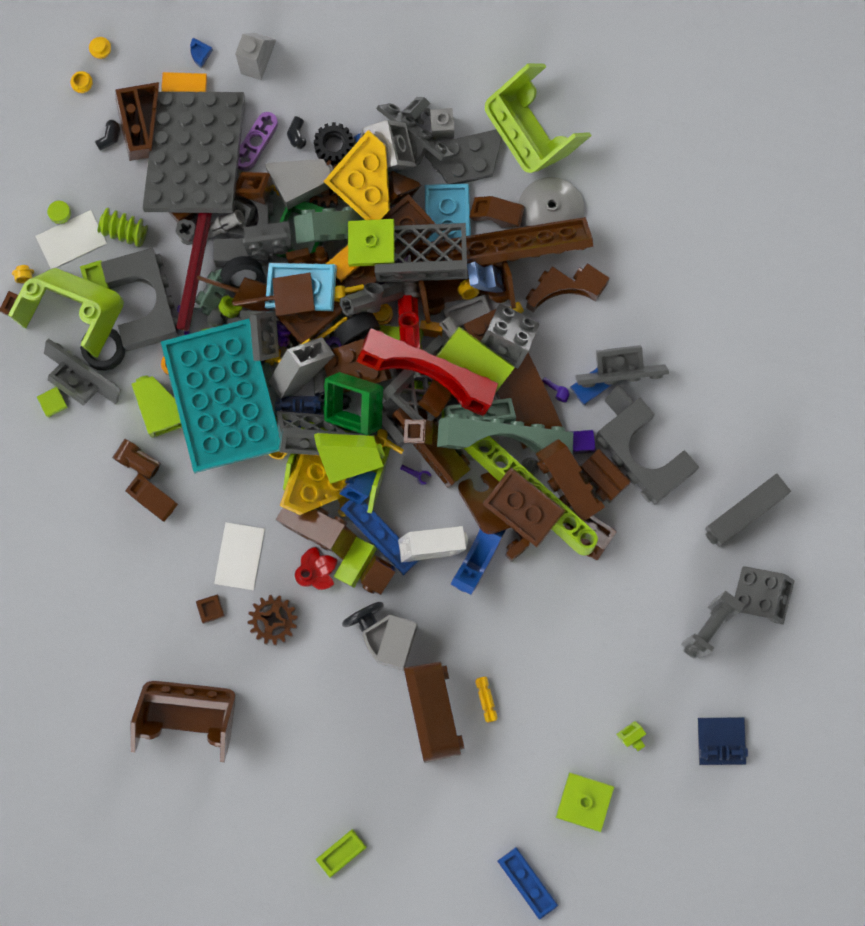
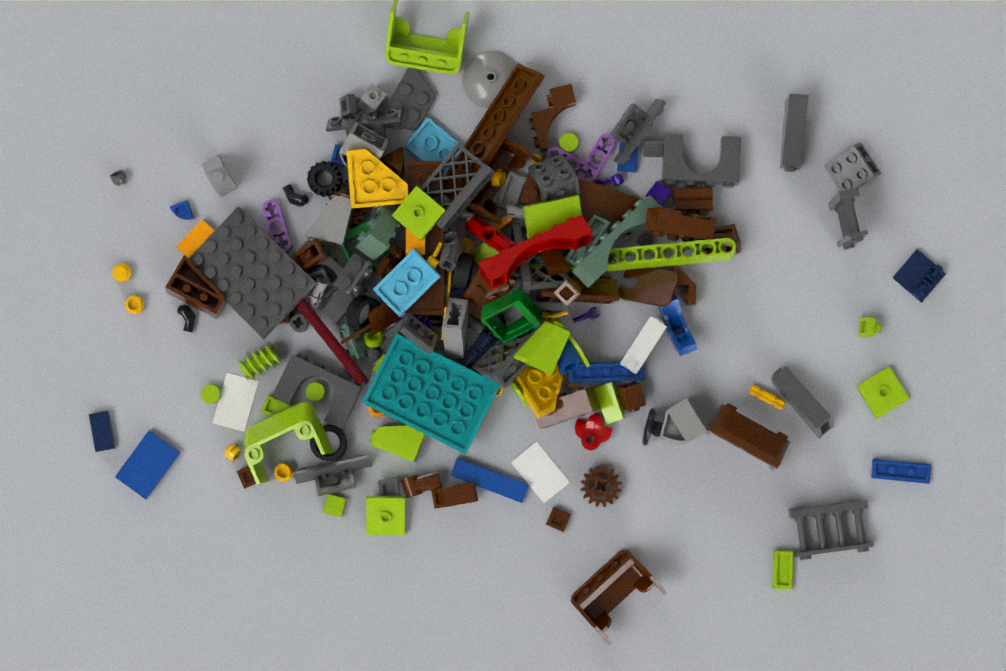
camera: 45 degrees left, 5 degrees up
reddish brown piece [232,272,315,316] -> none
medium blue slope [467,262,505,292] -> none
reddish brown slope [469,196,525,228] -> none
reddish brown tile [483,467,566,548] -> none
none -> yellow plate [274,463,293,482]
none -> lime tile [306,382,325,402]
none -> lime plate [366,496,405,535]
none -> dark grey plate [378,477,401,496]
none -> blue tile [450,458,529,503]
none -> medium lavender beam [546,133,615,182]
none -> lime tile [559,133,578,153]
none -> dark grey slope [771,366,834,438]
none -> dark grey fence [788,500,874,560]

